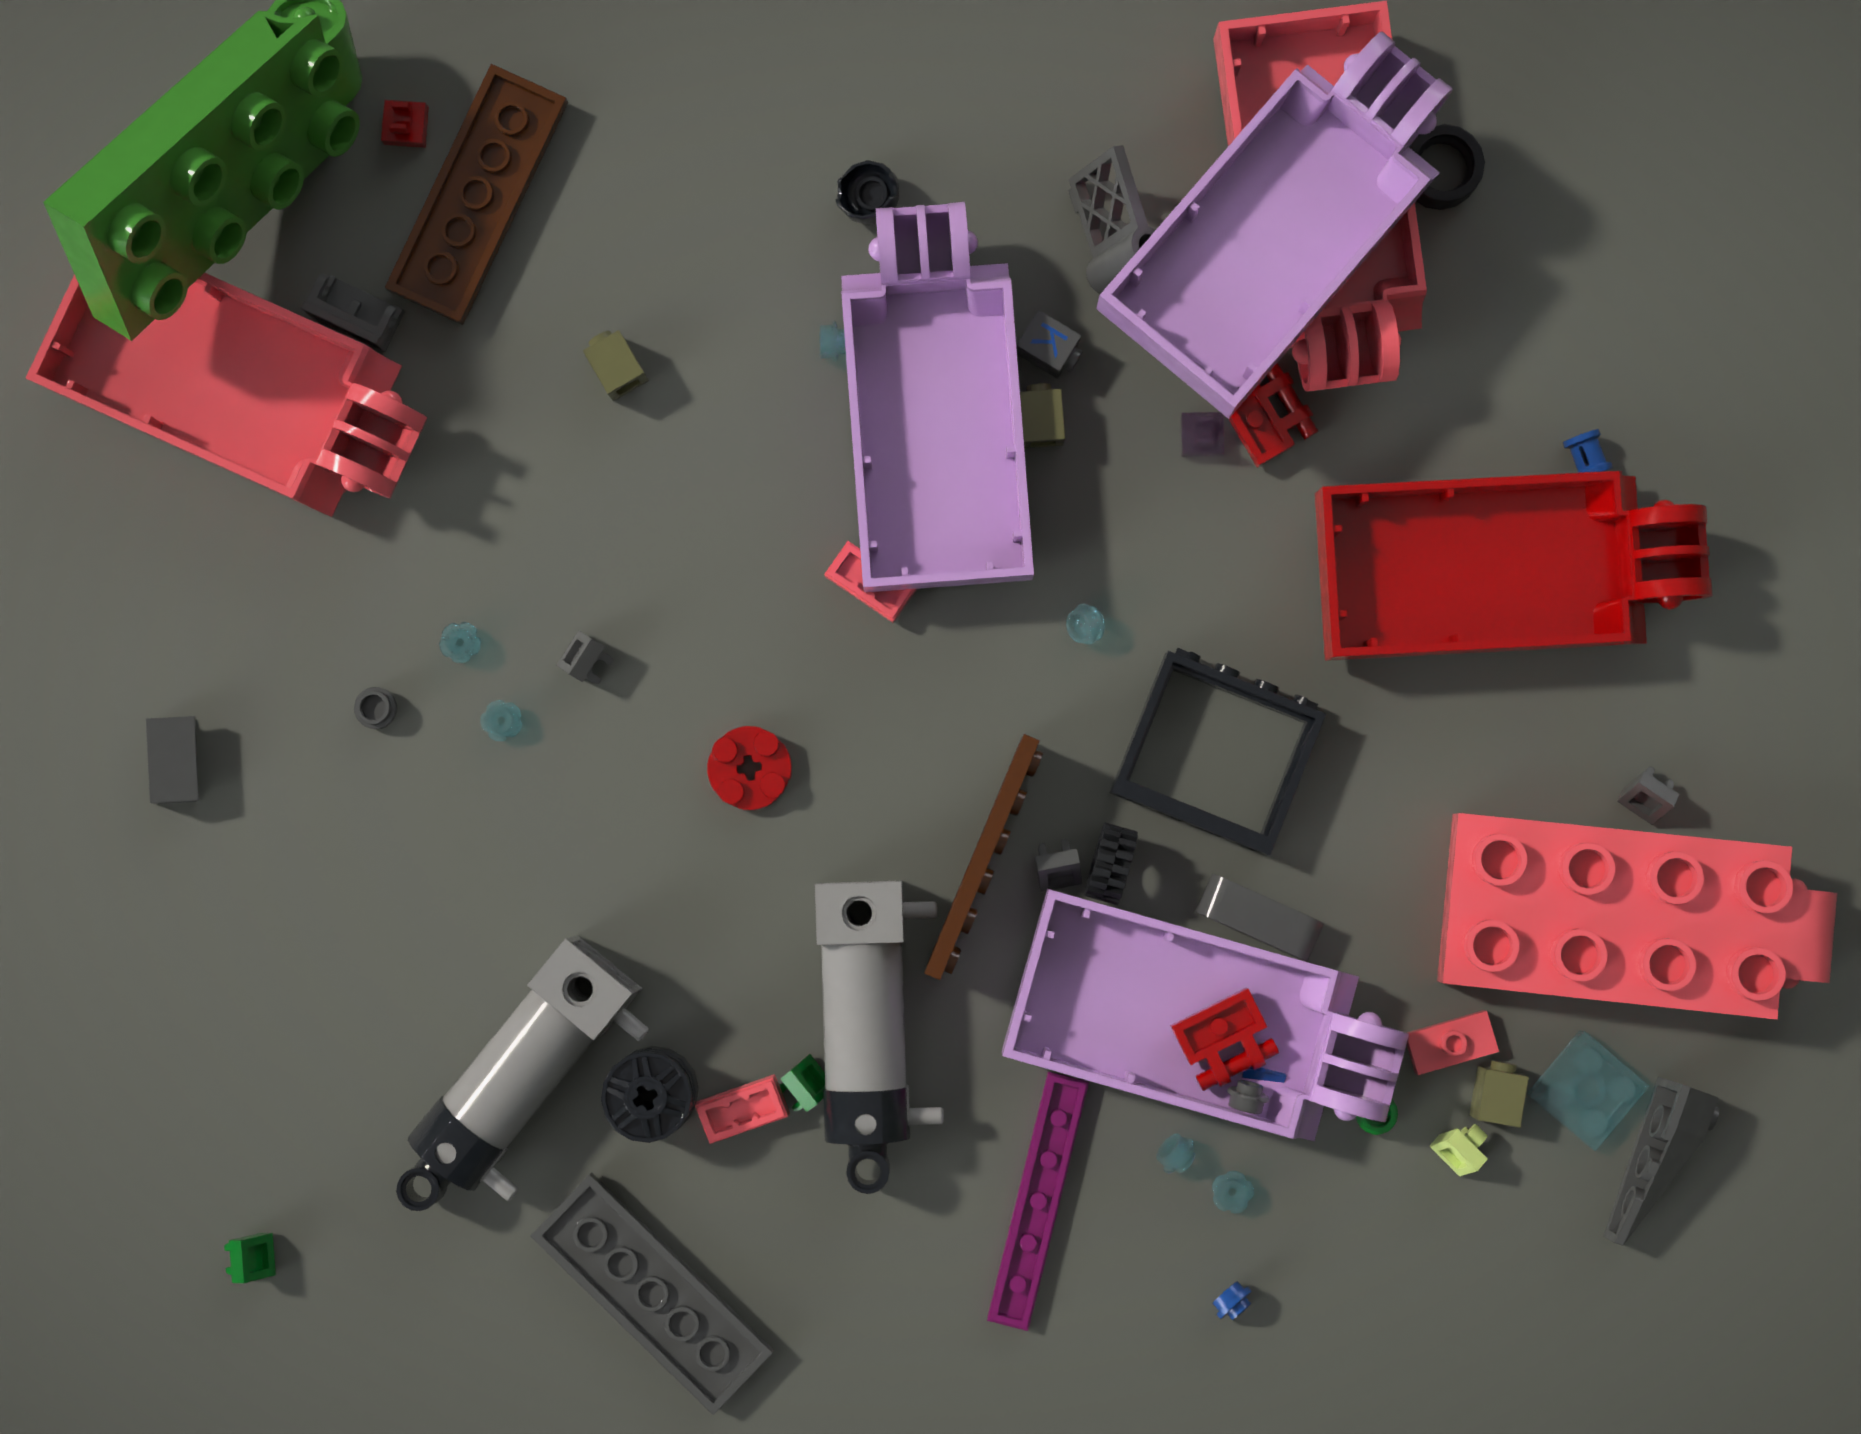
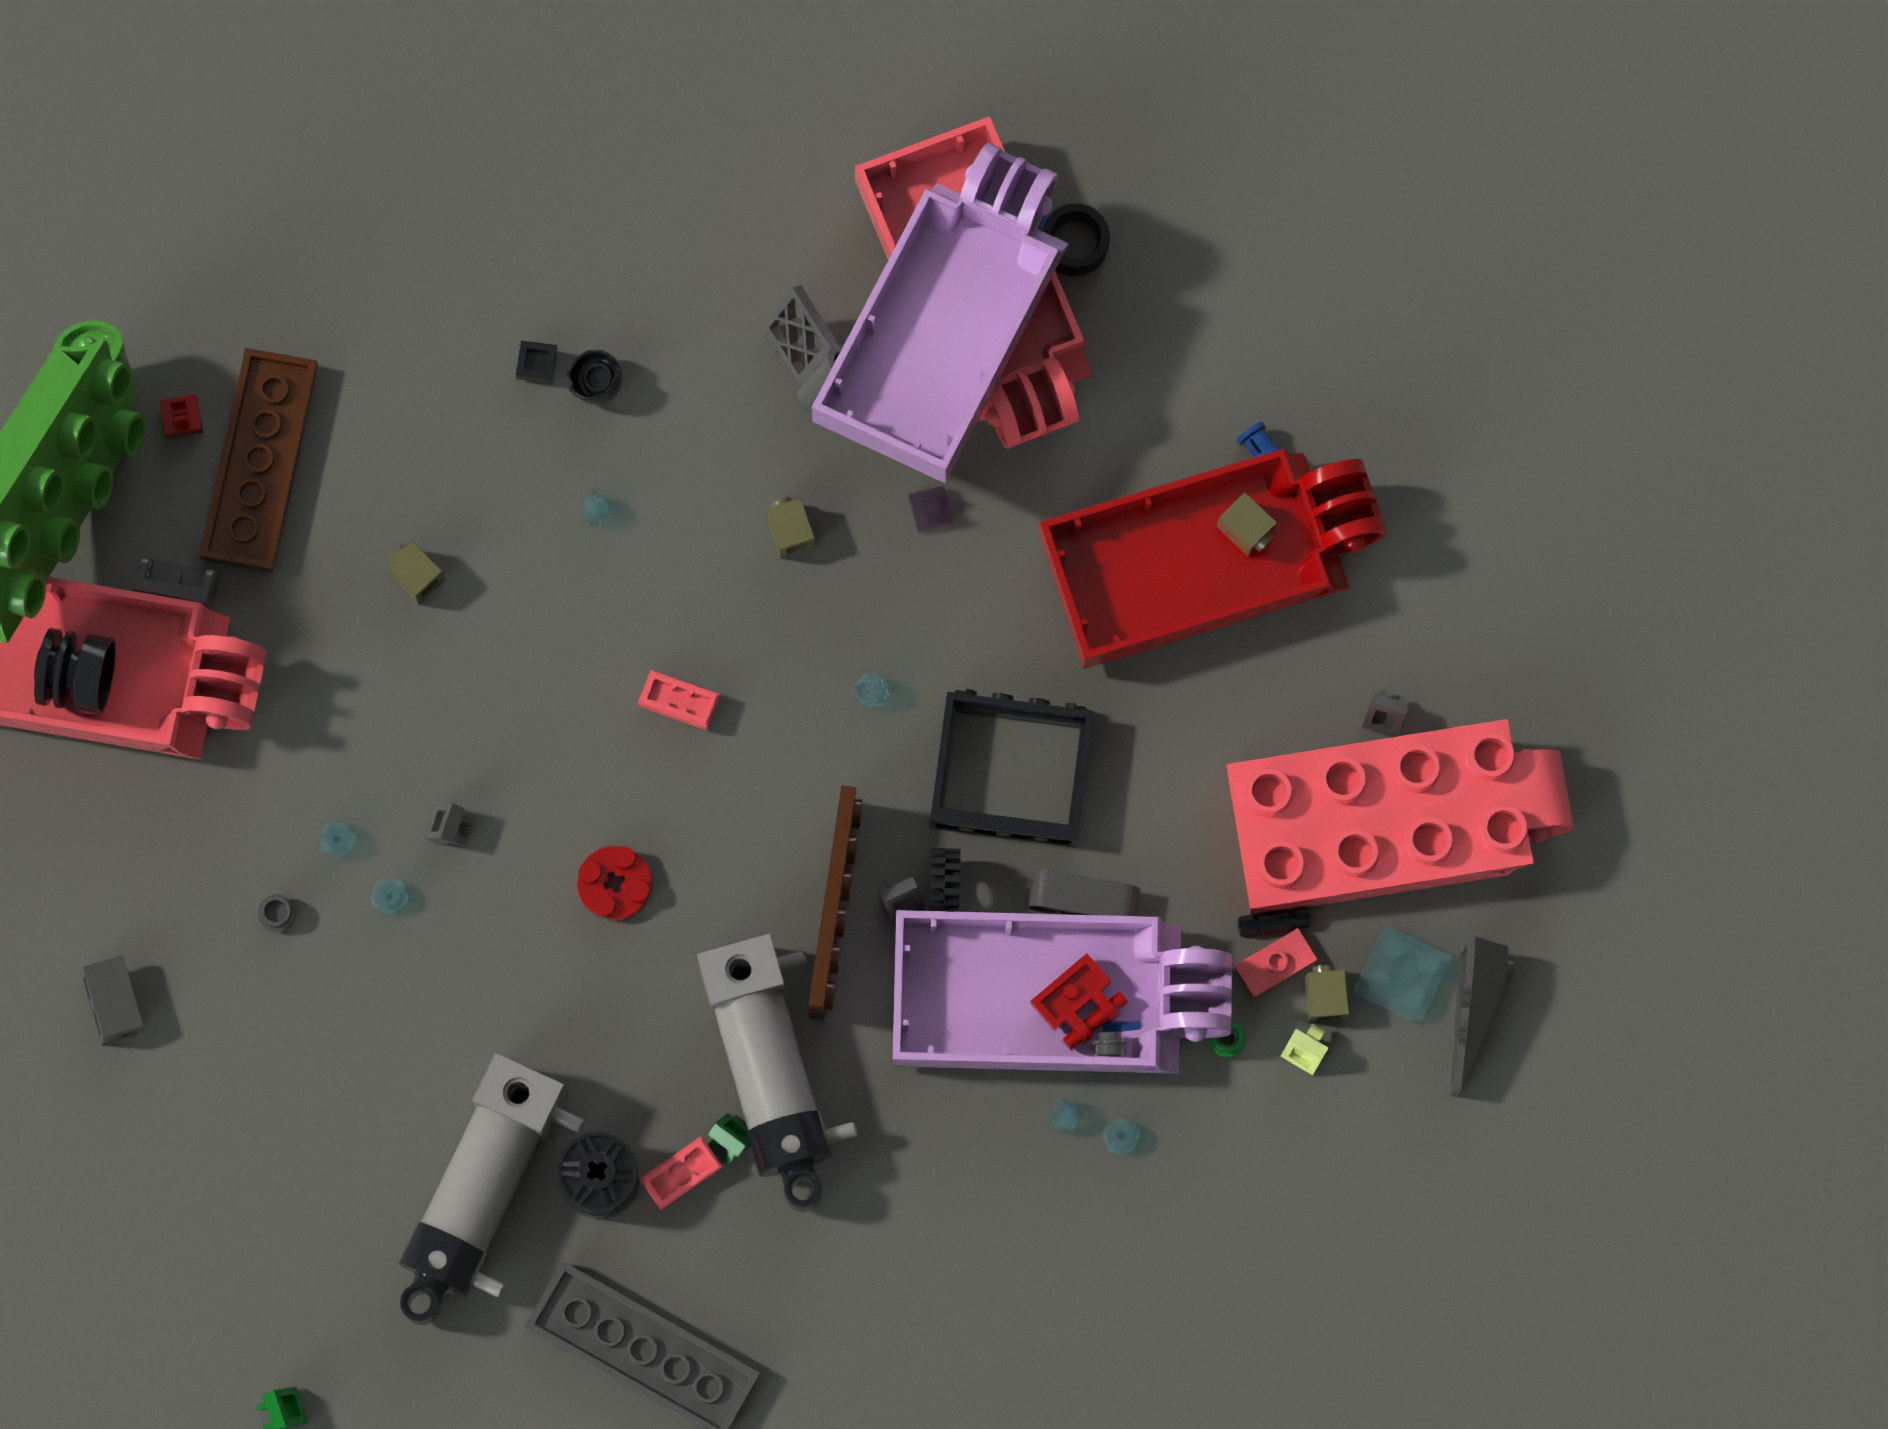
camera: 25 degrees left, 10 degrees down
lavender plate [841,202,1034,593] -> none
magenta tile [987,1071,1089,1331] -> none
dark grey brick [1016,310,1083,379] -> none
blue plate [1212,1281,1252,1321] -> none
red plate [1228,363,1319,468] -> none
none -> black wheel [34,628,116,715]
none -> black plate [516,340,558,384]
none -> olive brick [1216,492,1277,556]
none -> black axle [1237,906,1311,937]

